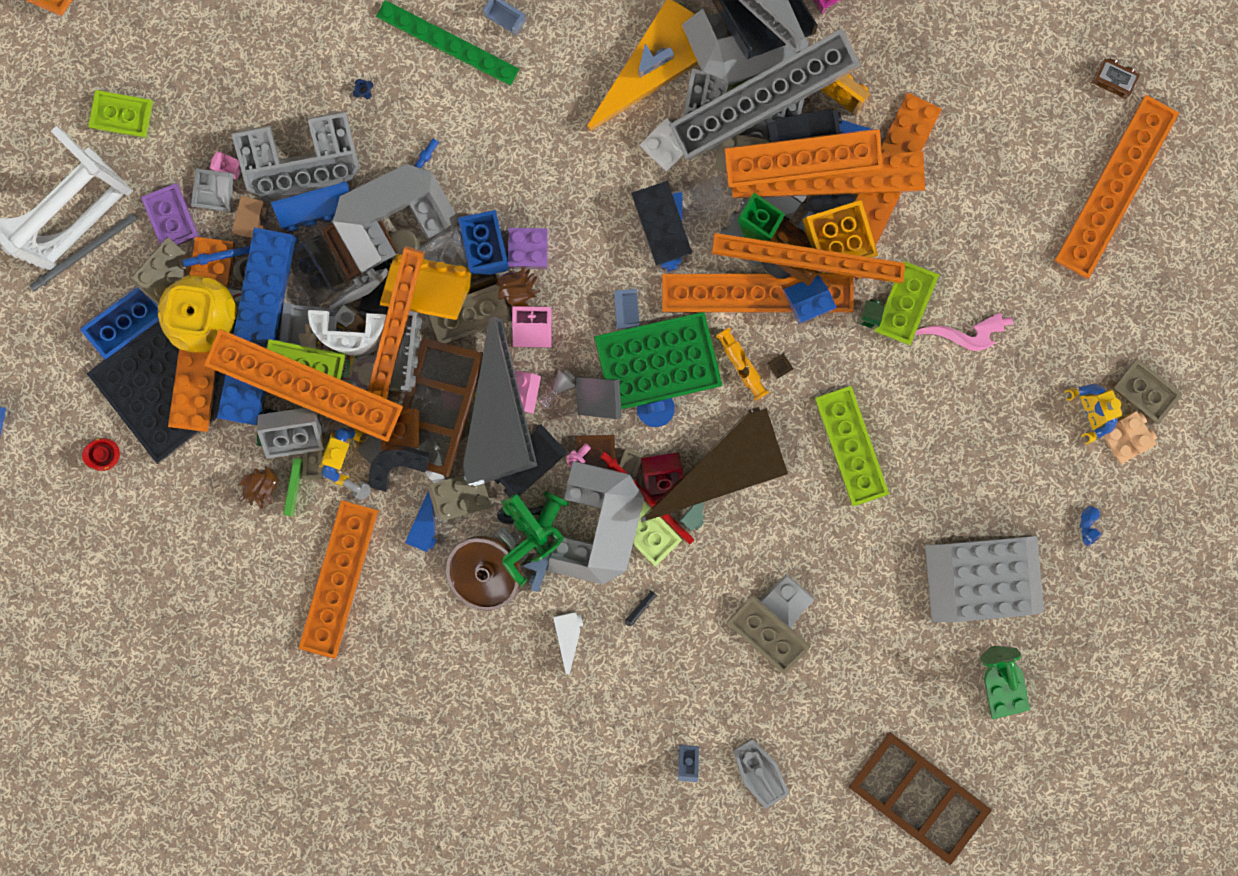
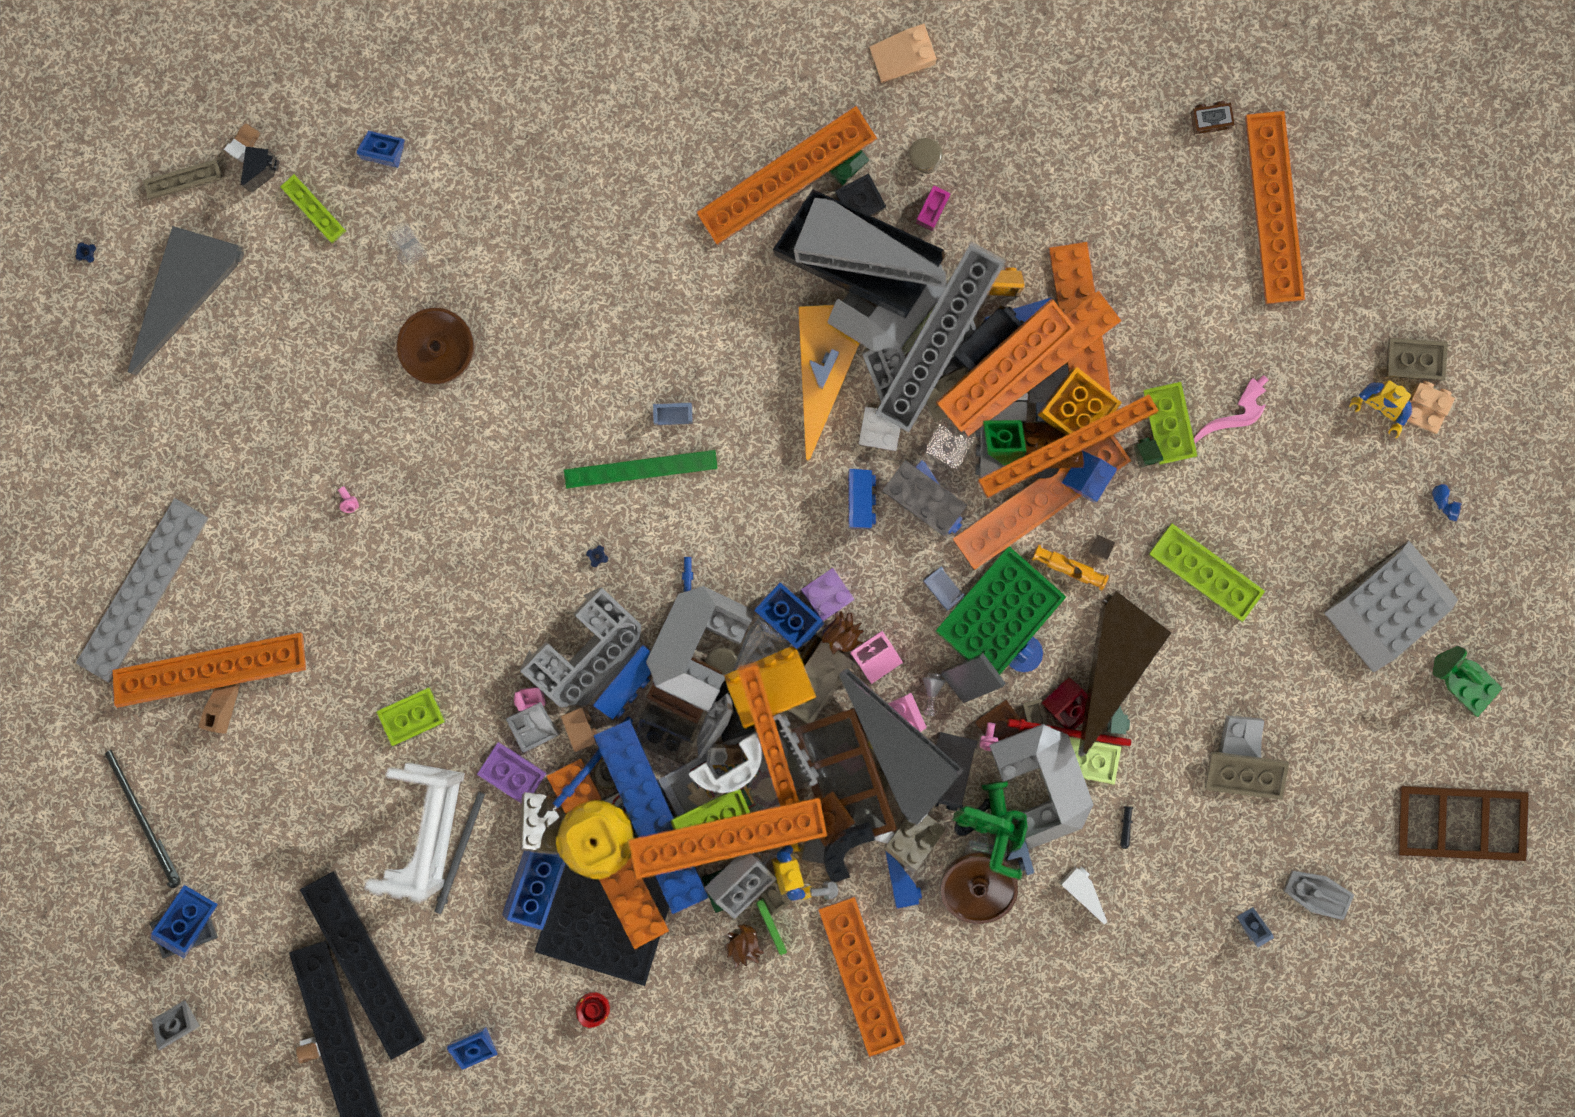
camera: 30 degrees left, 0 degrees up
none -> blue slope [848,469,876,529]

